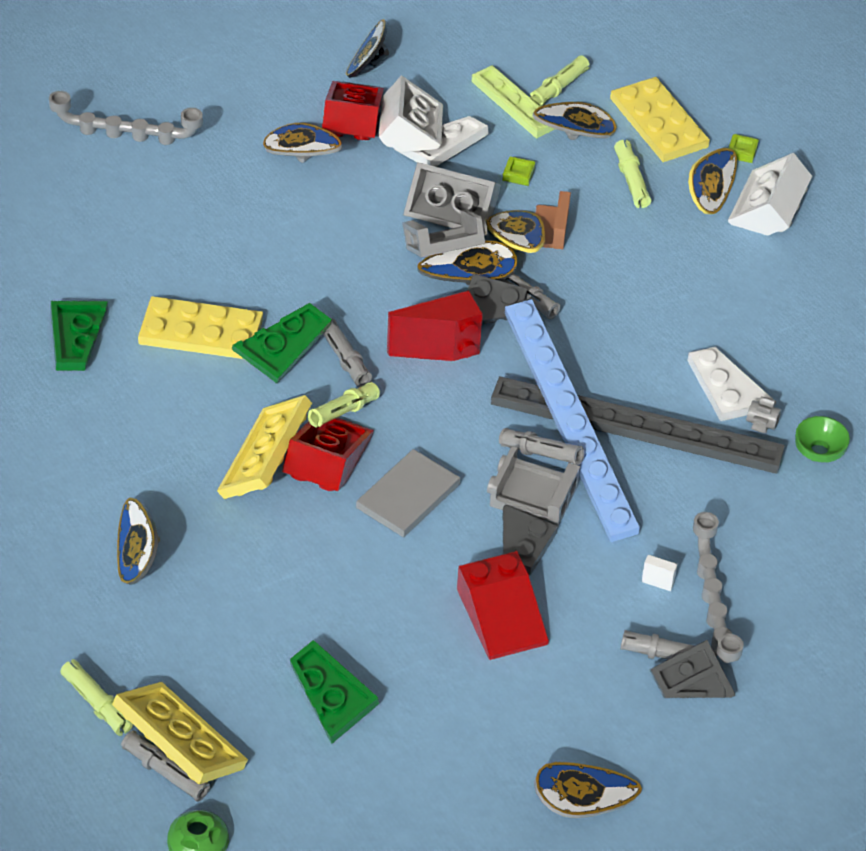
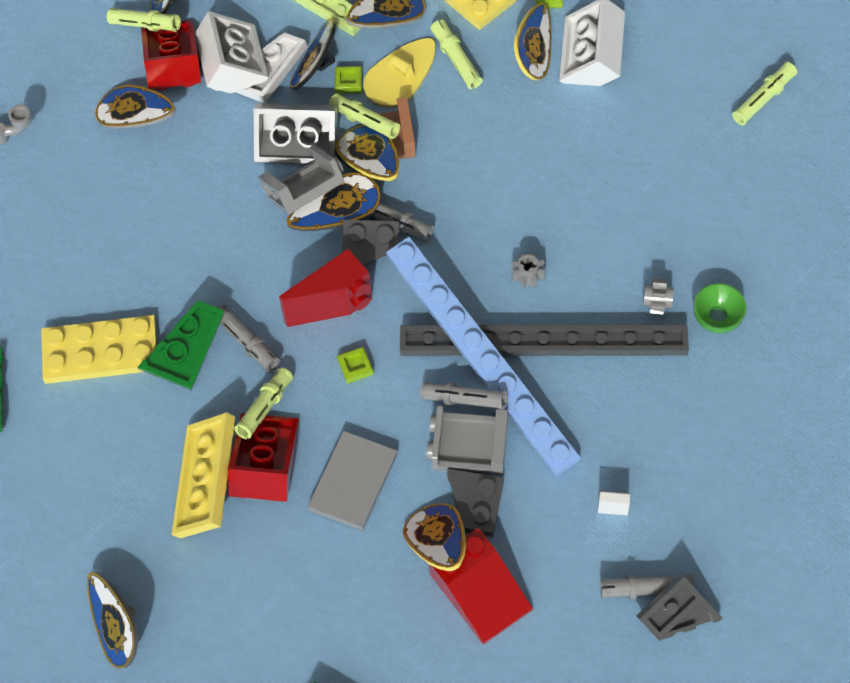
camera: 10 degrees left, 15 degrees up
white wing [687,347,774,421] -> none
light grey bar [693,512,744,663] -> none
none -> yellowish green pin [107,8,181,32]
none -> shield [290,18,336,90]
none -> yellowish green pin [329,93,400,139]
none -> lime tile [337,347,374,384]
none -> light yellow shield [363,38,435,108]
none -> shield [403,503,466,571]
none -> light grey gear [511,253,545,289]

